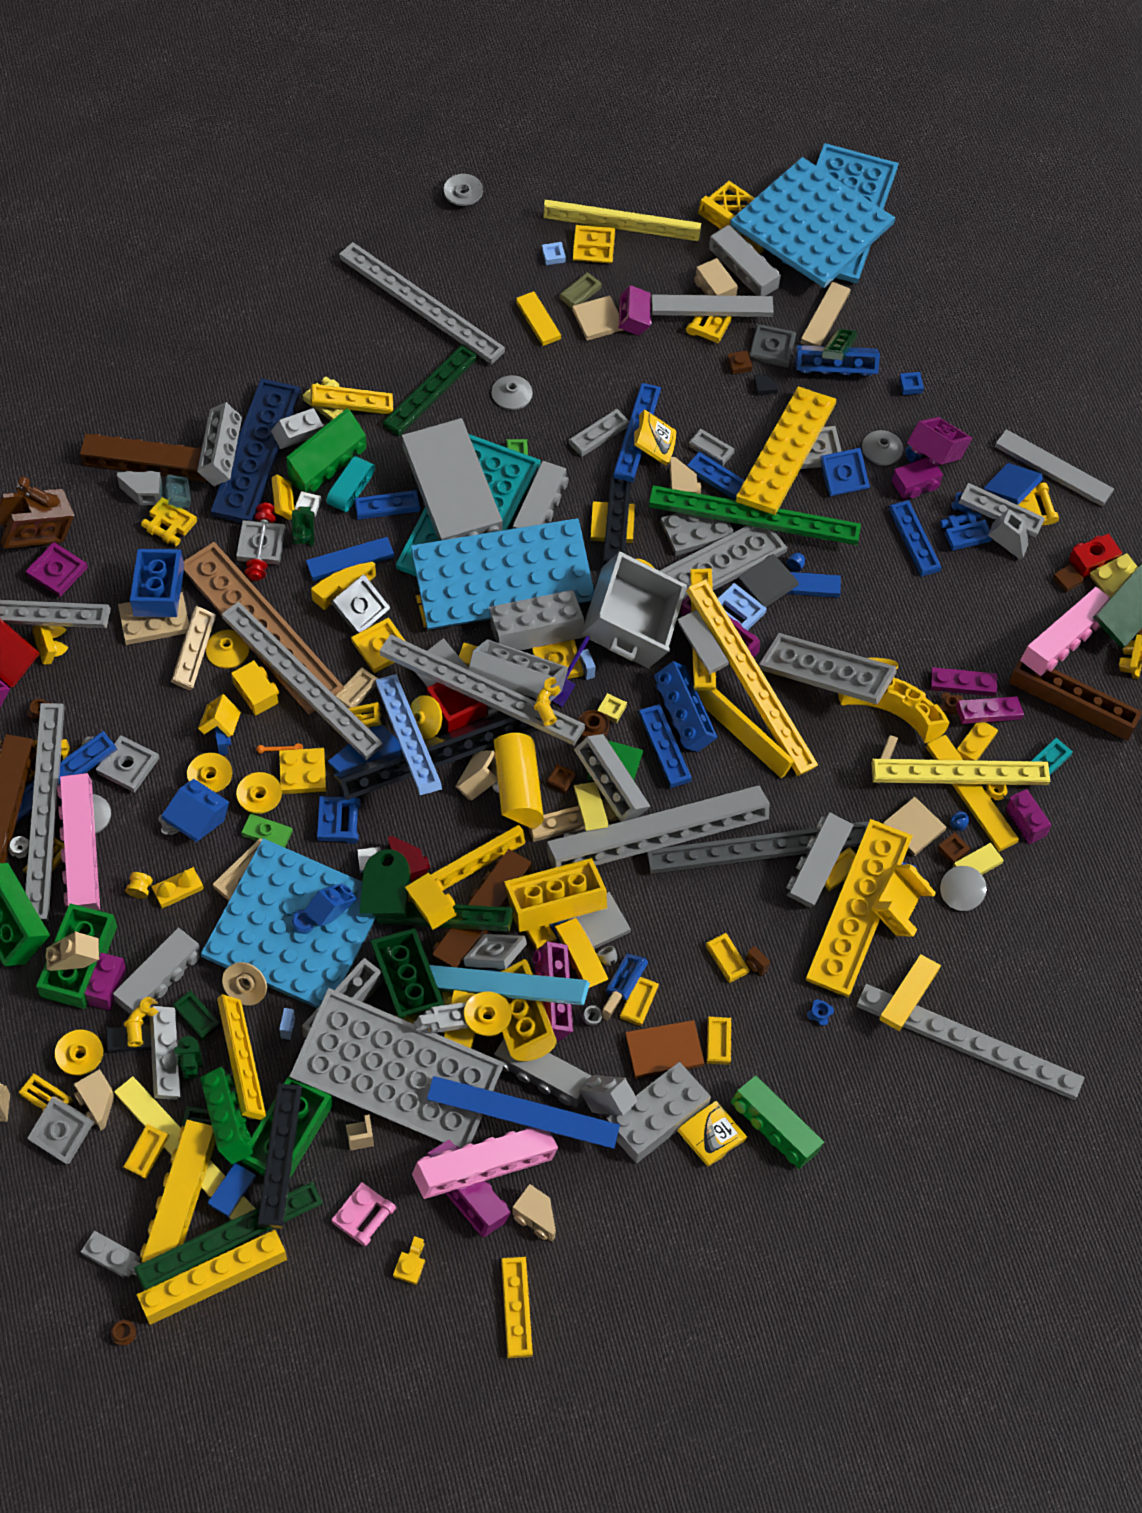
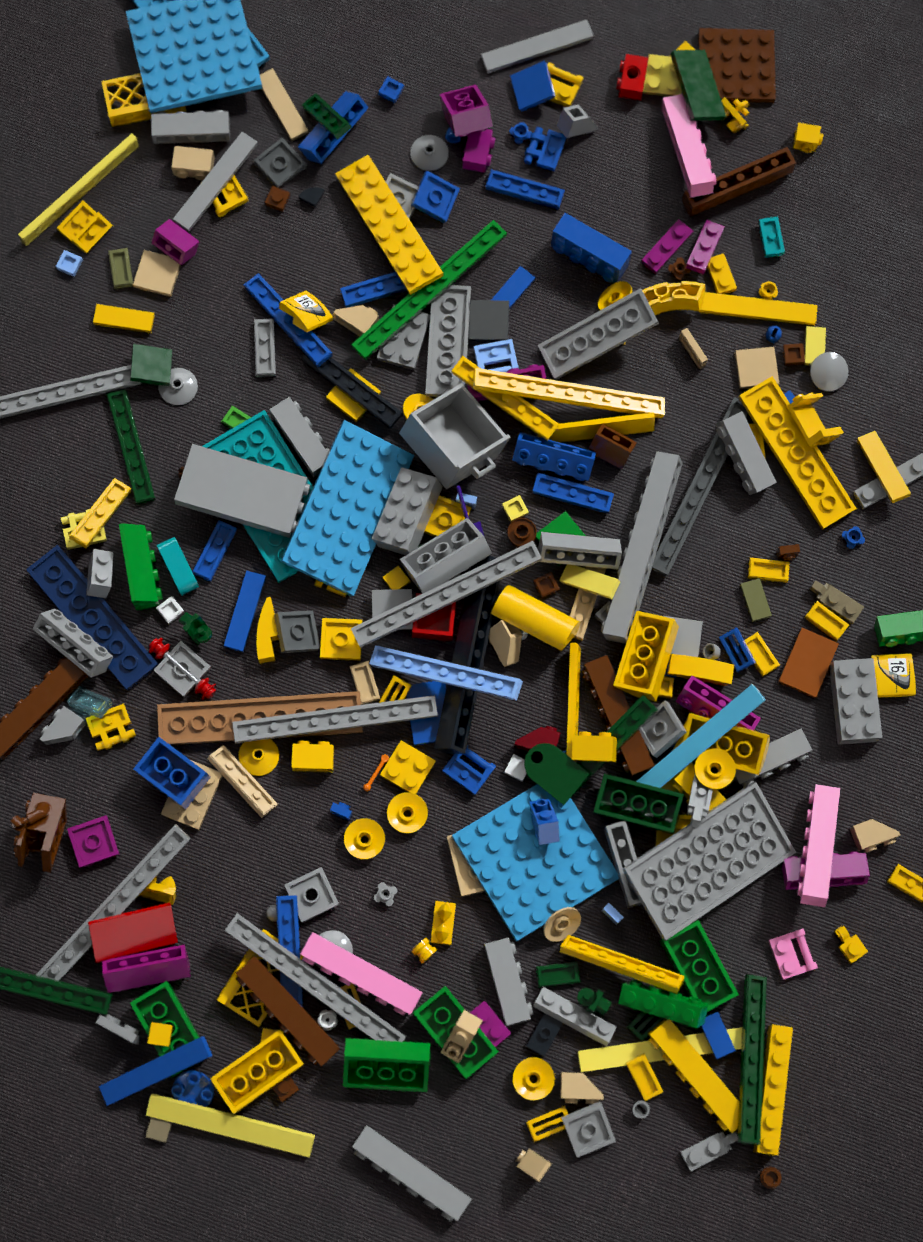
camera: 55 degrees left, 15 degrees up
reddish brown plate [27,699,50,719] -> none
yellow piece [124,997,159,1047] -> none
blue slope [161,778,229,842] -> none
yellow panel [198,694,241,737] -> none
bright green plate [241,814,293,848] -> none
black tile [258,1084,302,1229] -> none
yellow tile [272,475,294,520] -> none
blue tile [292,909,315,934] -> none
tan panel [346,1115,374,1151] -> none
yellow dish [410,695,442,740] -> none
blue tile [427,1076,620,1149] -> none
yellow piece [533,677,561,726] -> none
light grey brick [579,1075,638,1116] -> none
tan tile [602,991,622,1021] -> none
light grey tile [677,610,729,675] -> none
light grey tile [688,428,735,466] -> none
blue hinge [787,553,805,572] -> none
light yellow tile [871,759,1050,785] -> none
light grey plate [959,483,1045,538] -> none
magenta brick [1005,789,1052,844] -> none
reddish brown tile [1053,564,1084,593] -> none
none -> dark green tile [130,344,172,386]
none -> blue brick [551,213,632,283]
none -> reddish brown brick [588,423,637,469]
none -> light grey hinge [633,1101,650,1118]
none -> olive tile [740,578,772,622]
none -> dark tan hinge [809,580,864,624]

